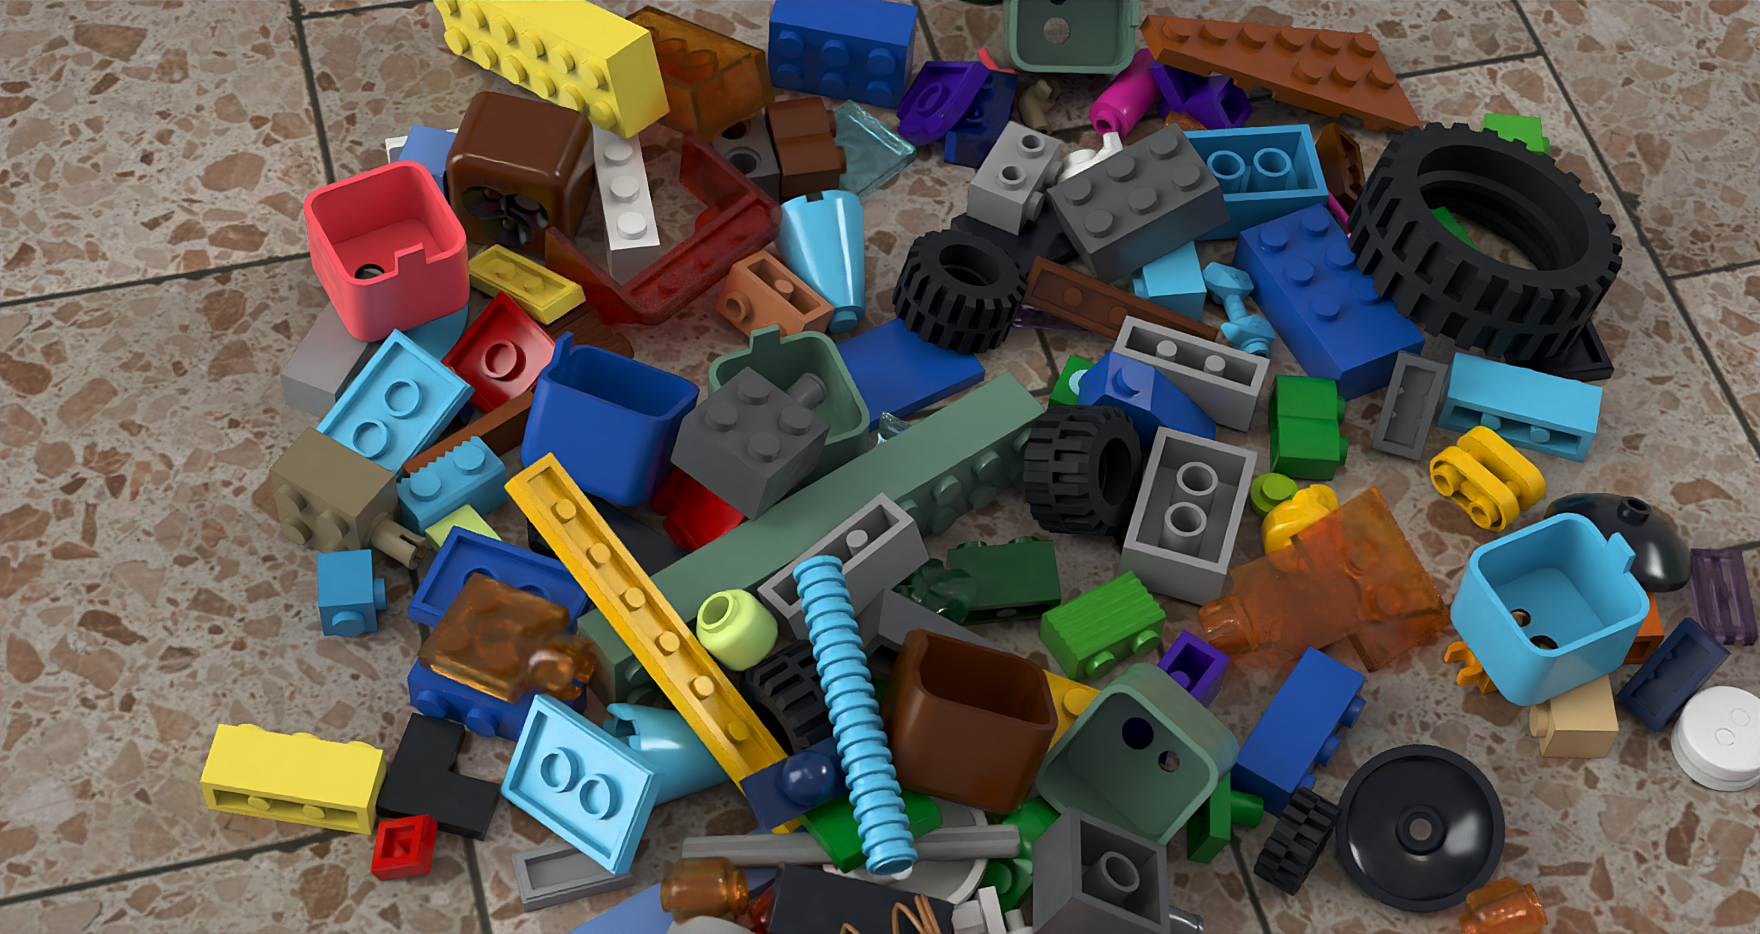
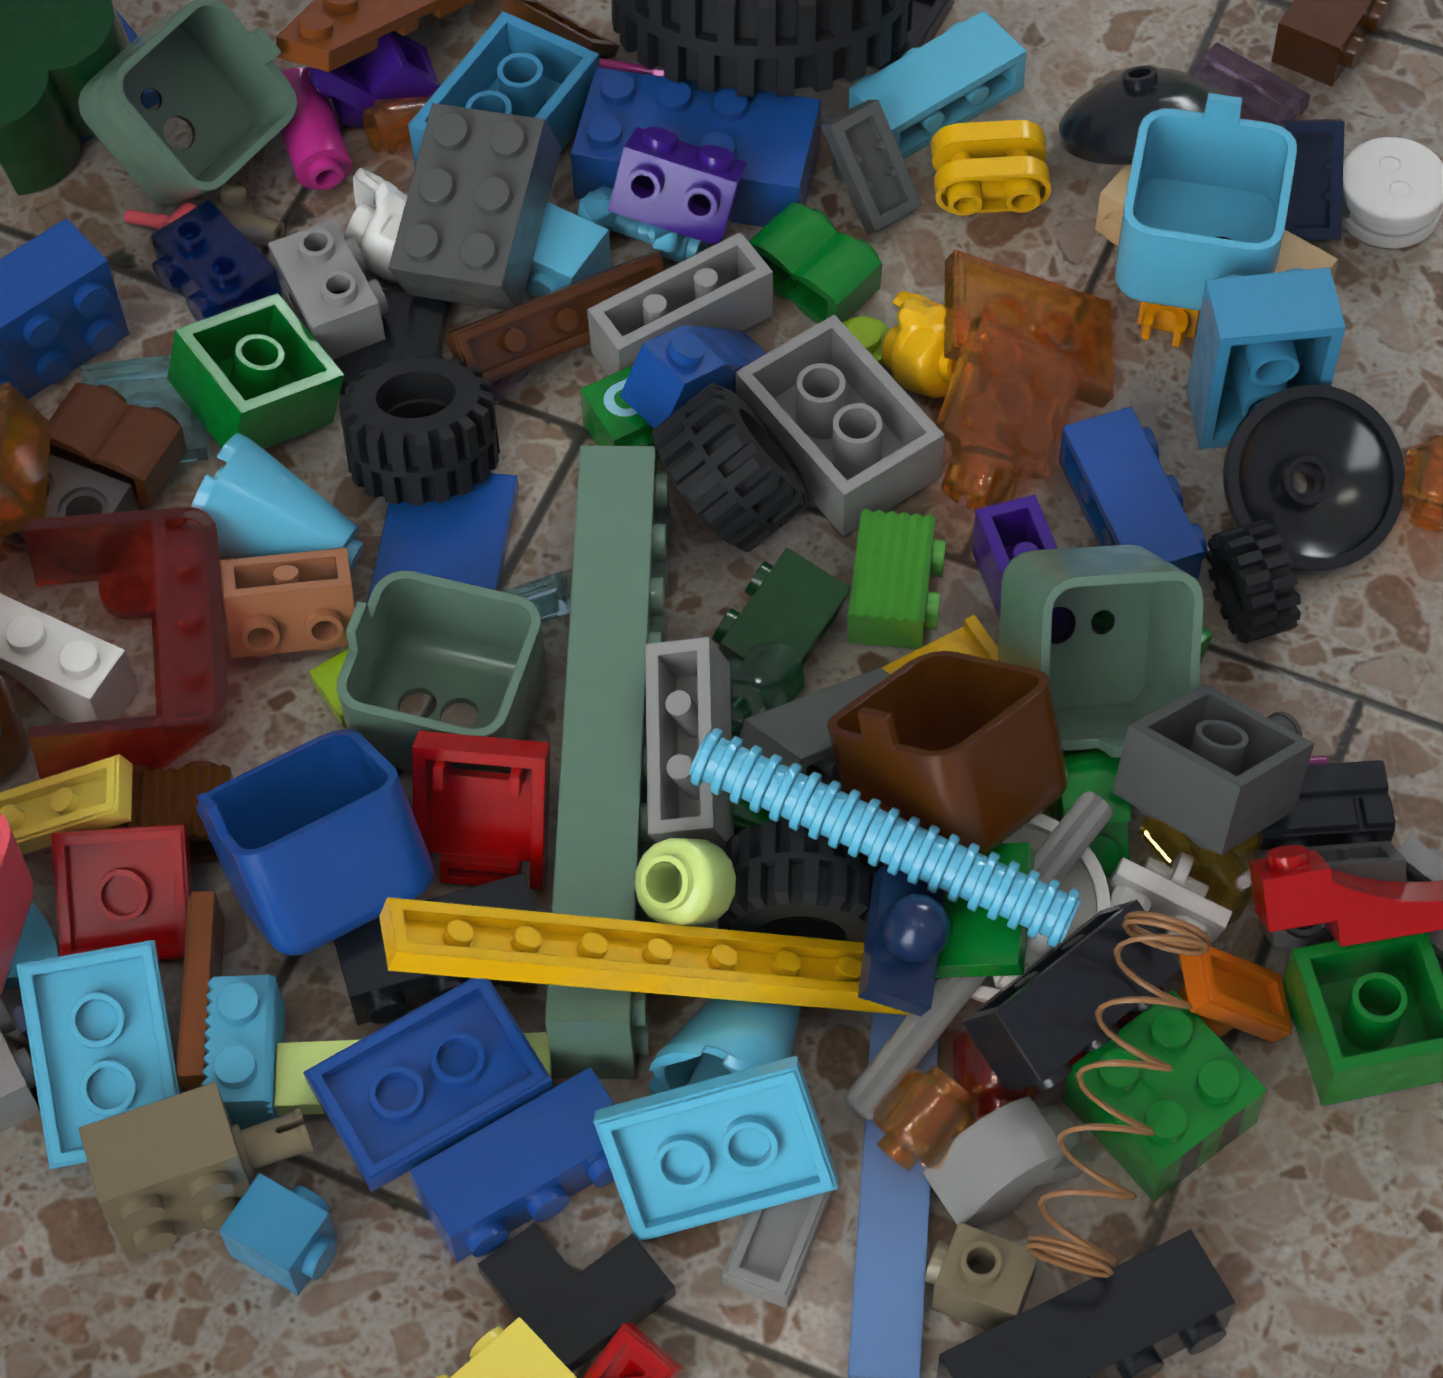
camera: 45 degrees left, 5 degrees up
clear orange plate [417,572,596,705] -> none
dark grey brick [670,366,831,522] -> none
dark purple tile [896,61,991,146] -> none
none -> green brick [167,293,344,449]
none -> dark purple brick [608,127,748,245]
none -> dark azure brick [1186,267,1346,449]

